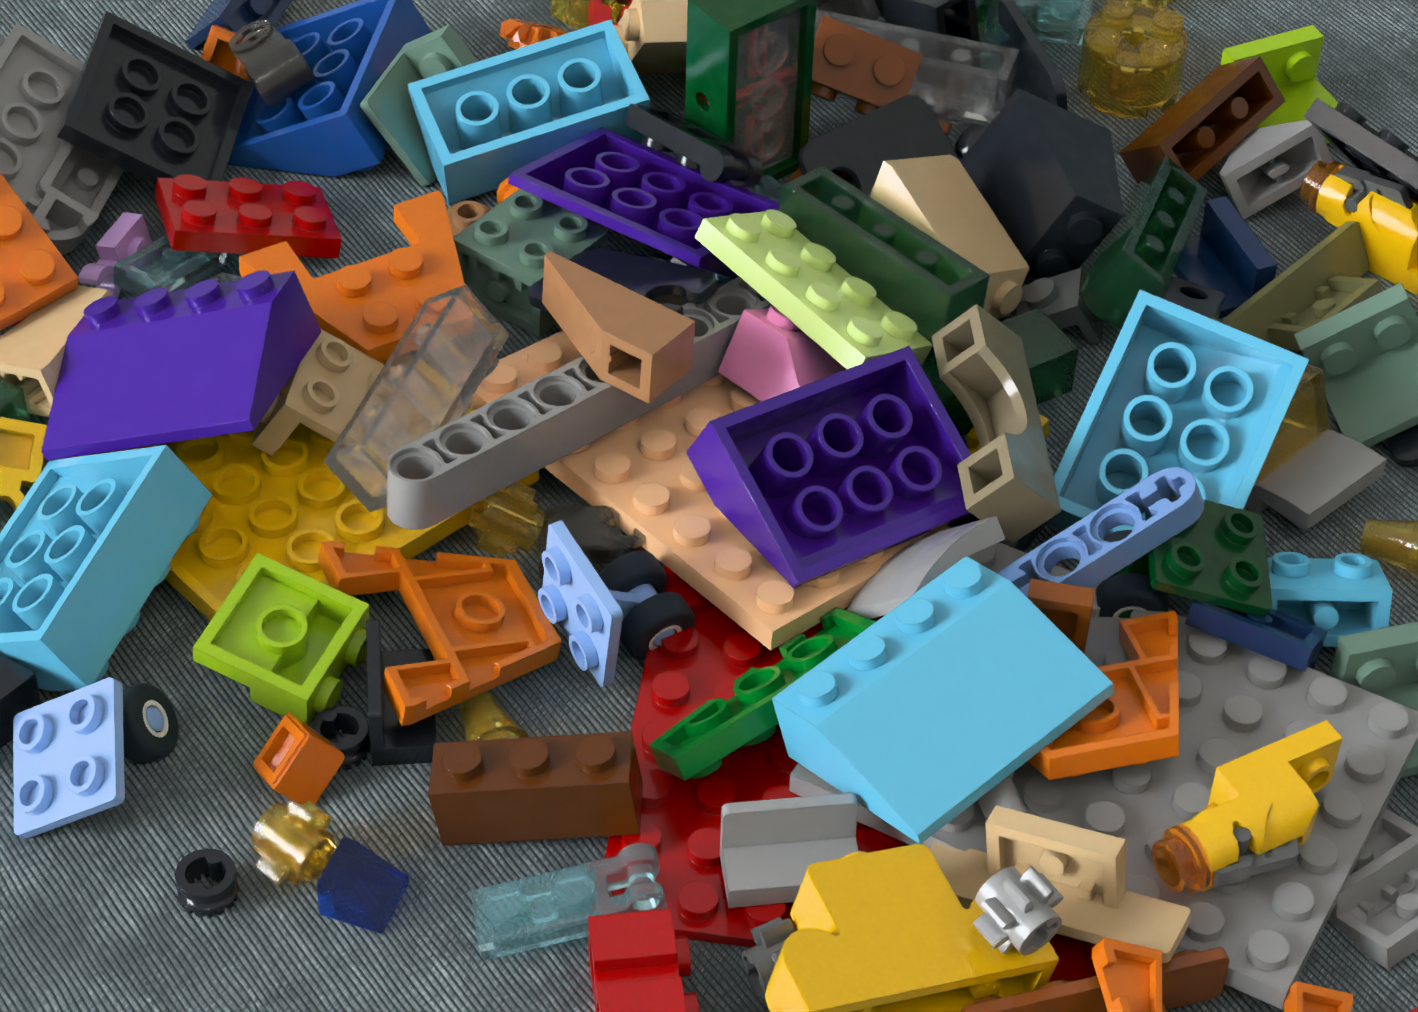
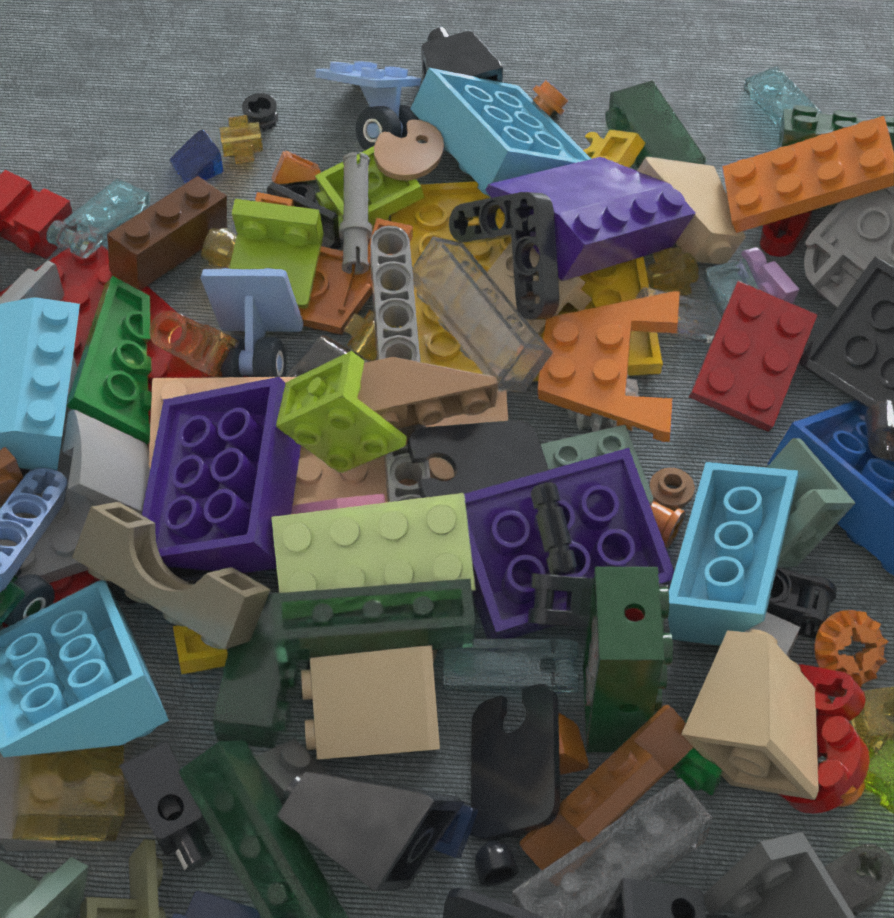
camera: 130 degrees right, 10 degrees up
none -> clear orange piece [150,311,239,378]
none -> lime bracket [229,199,324,309]
none -> lime bracket [276,351,407,473]
none -> light grey pin [339,152,372,274]
none -> medium nougat piece [374,119,444,180]
none -> black beam [449,192,560,320]
none -> black axle [531,482,577,576]

